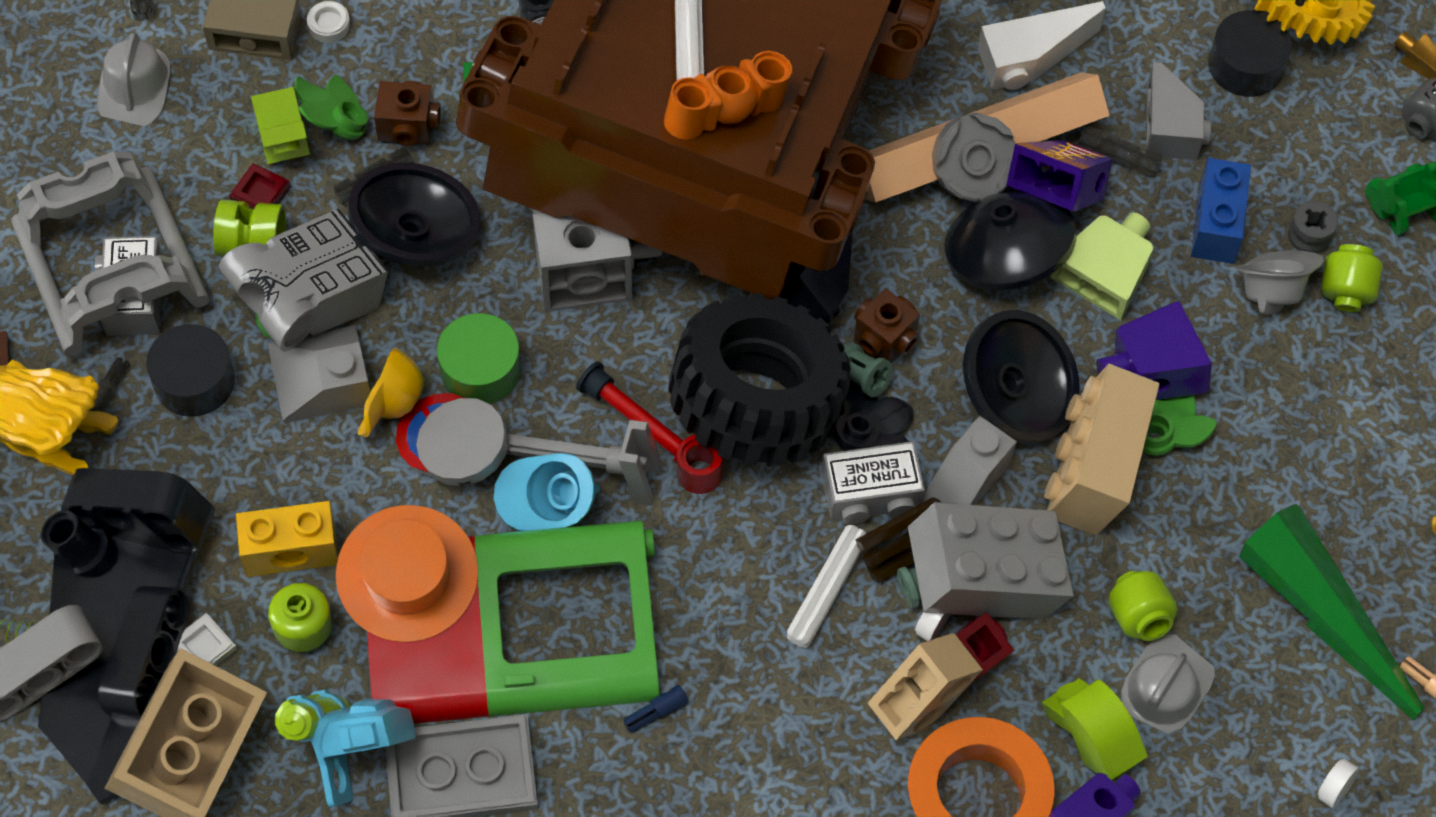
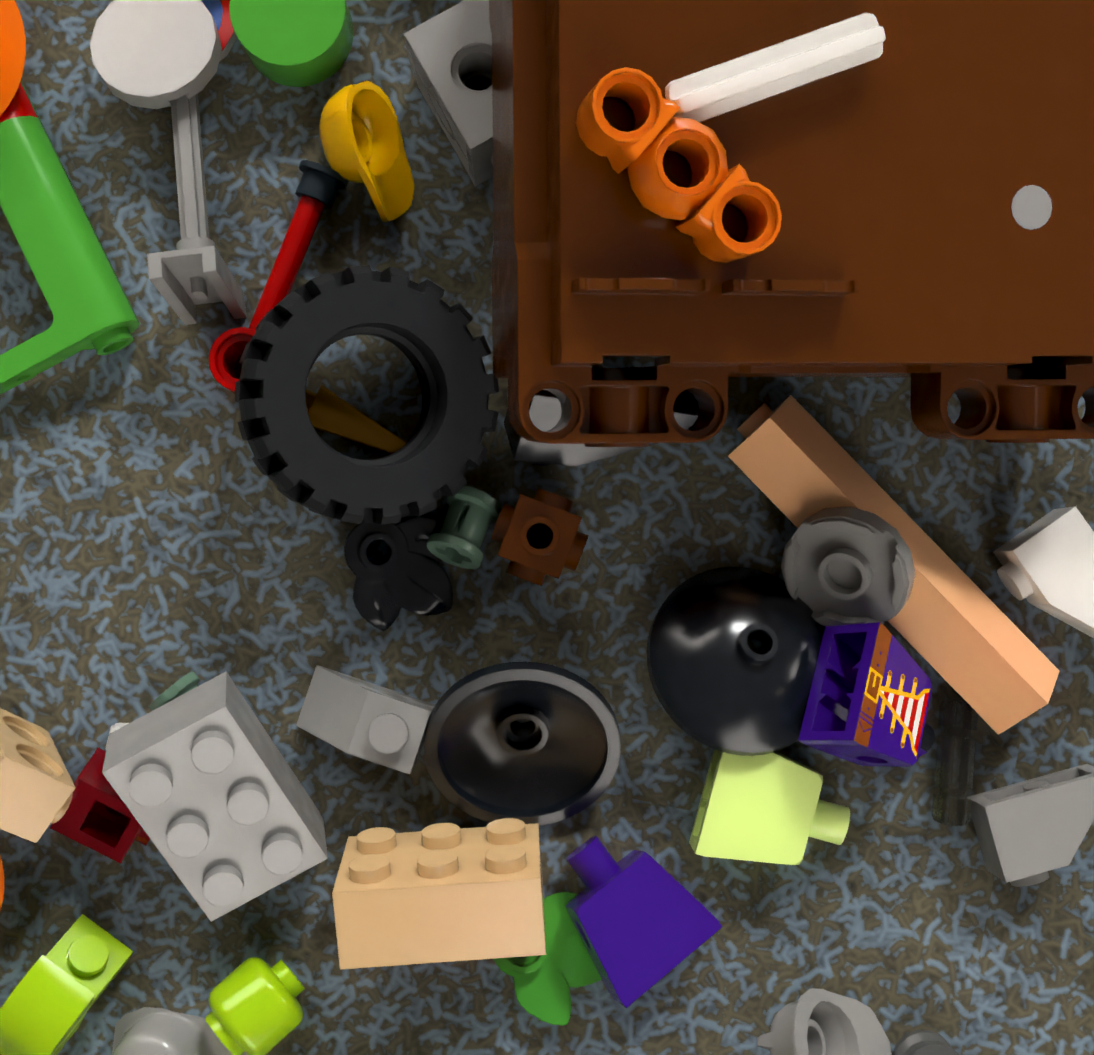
camera: 65 degrees right, 25 degrees up
medium azure piece [493,453,600,531] -> none
white axle [787,525,866,648] -> none
brick [821,441,925,524] -> none
dark brown tile [855,497,941,583] -> none
blue brick [1190,158,1251,264] -> none
none -> yellow cap [319,81,414,222]

